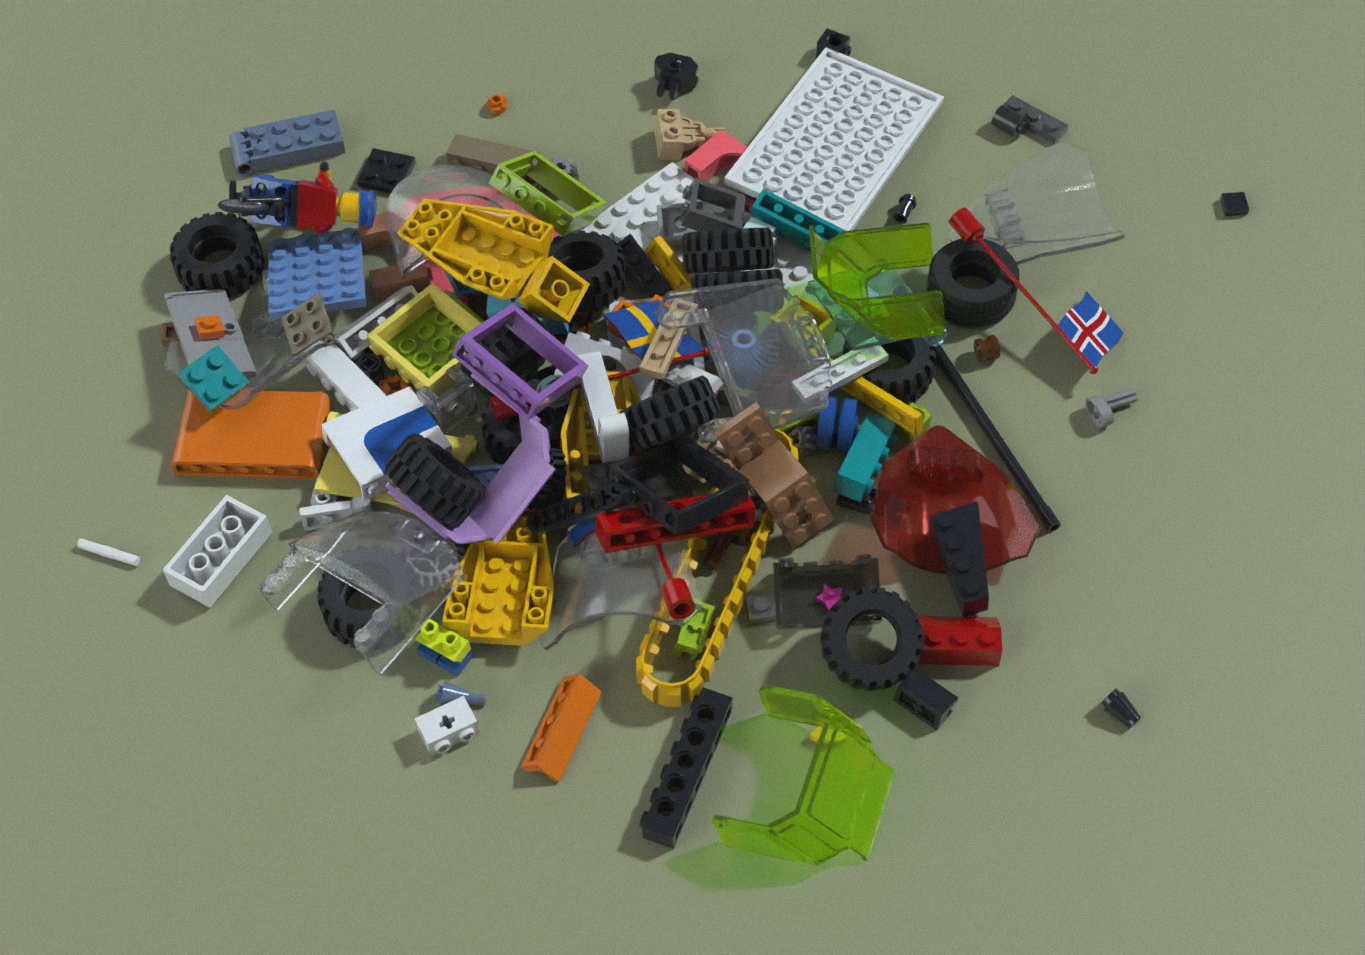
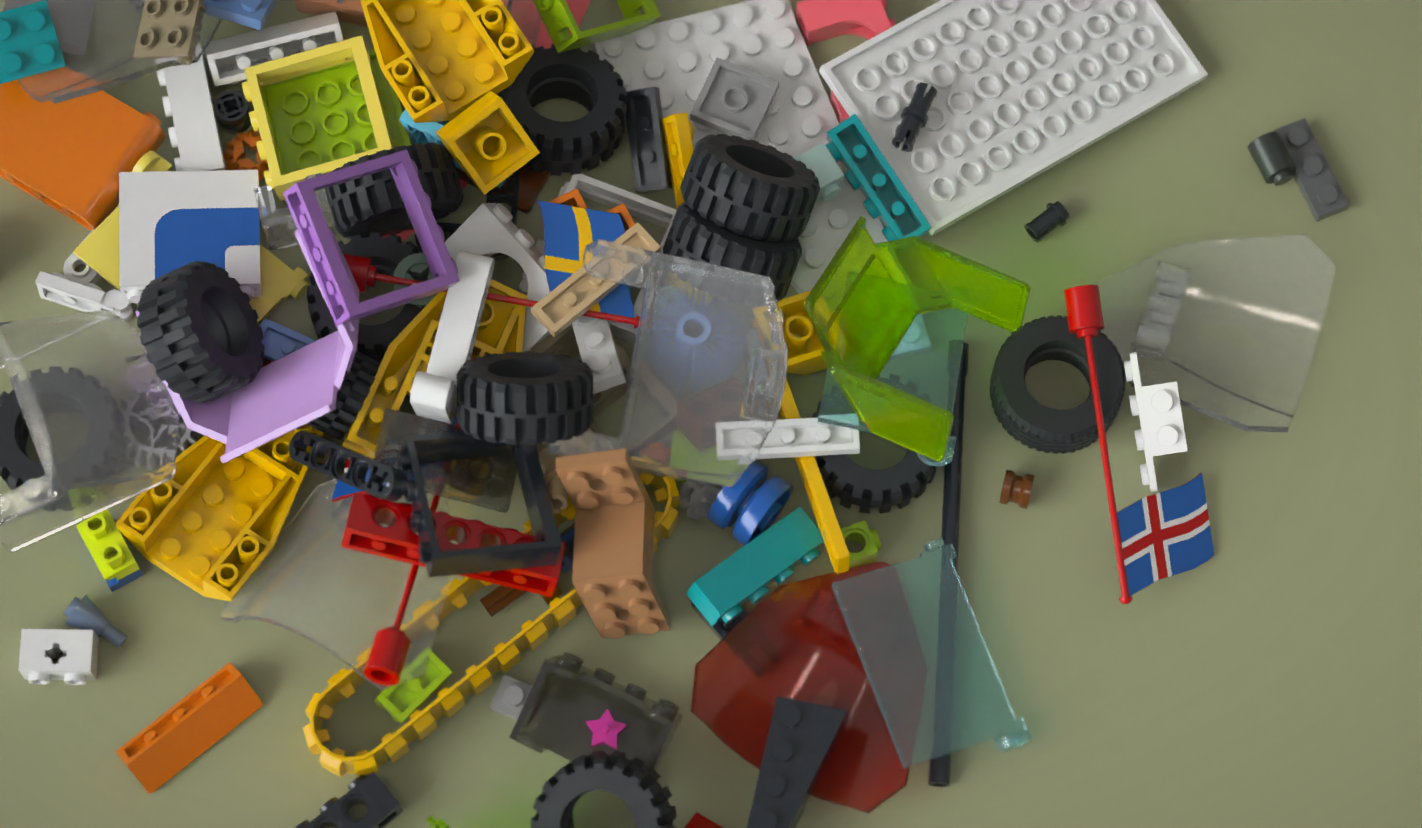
camera: 25 degrees right, 15 degrees up
dark grey window [680,178,746,231] -> none
light grey piece [1085,389,1137,428] -> none
none -> clear light blue door [831,538,1032,768]
none -> black pin [892,82,937,152]
none -> white bracket [1124,352,1188,492]

